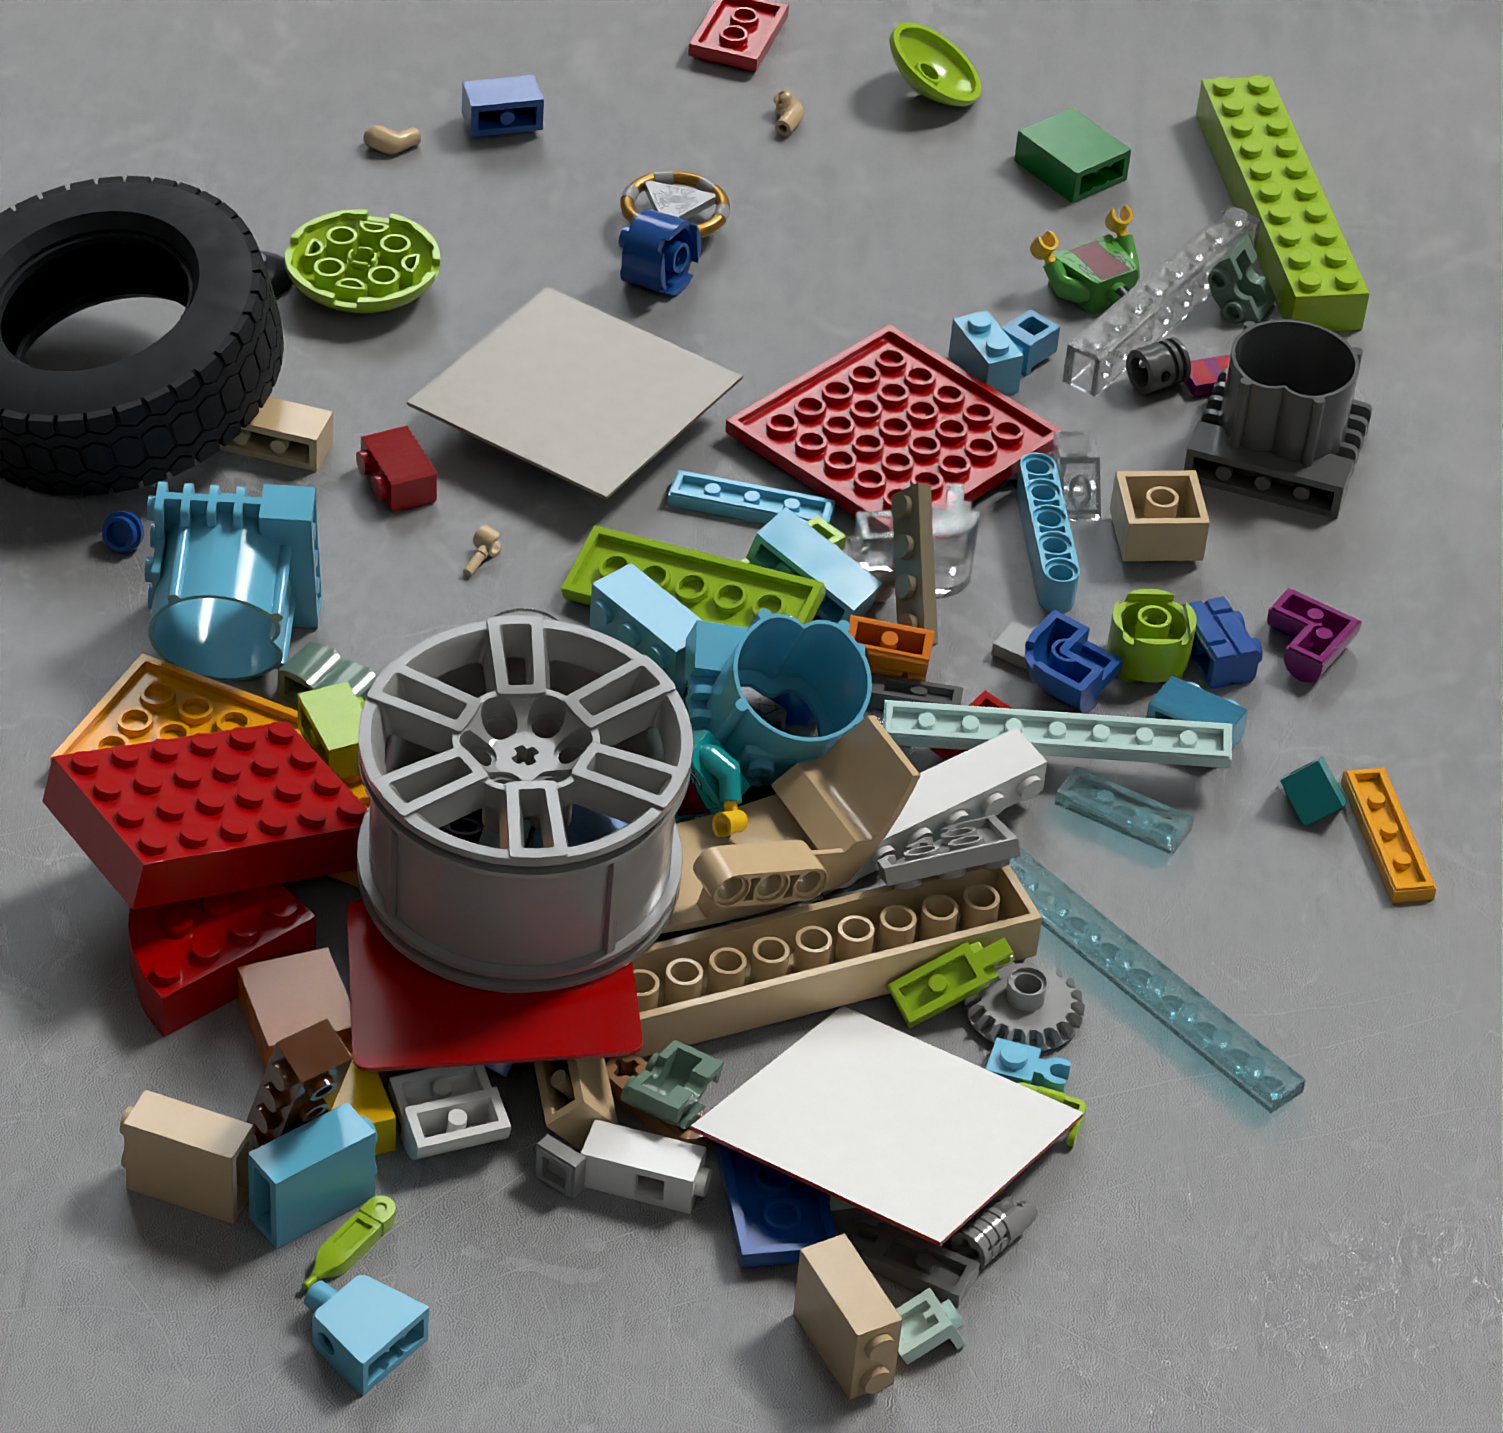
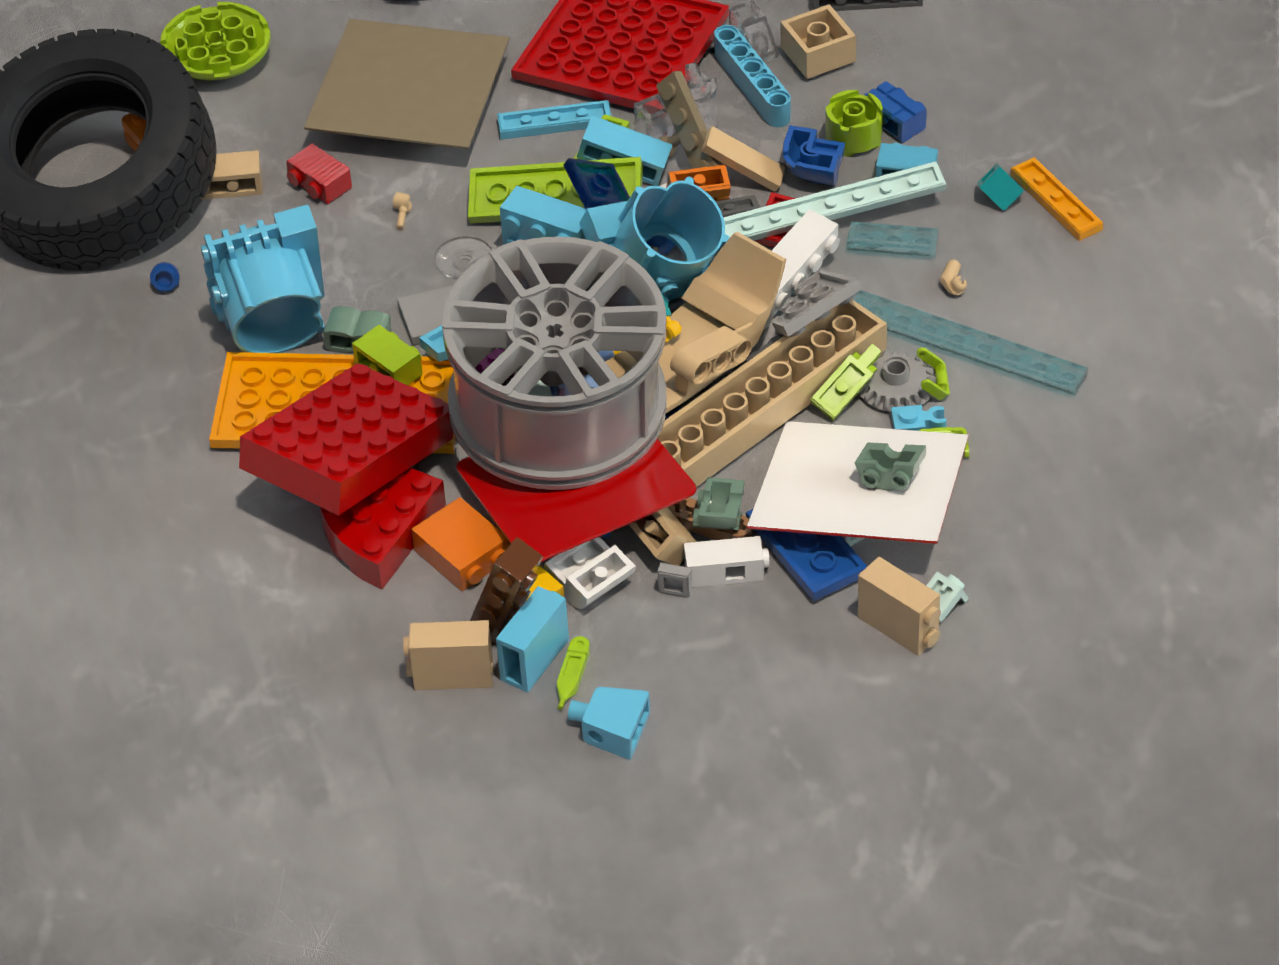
camera: 15 degrees left, 5 degrees up
dark grey hinge [847,1222,980,1309] -> none
light grey hinge [950,1194,1038,1270] -> none
magenta brick [1267,588,1362,682] -> none
none -> tile [563,158,630,209]
none -> tan tile [702,126,785,192]
none -> sand green cylinder [854,442,926,491]
none -> lime piece [916,347,950,400]
none -> tan arm [939,259,967,296]

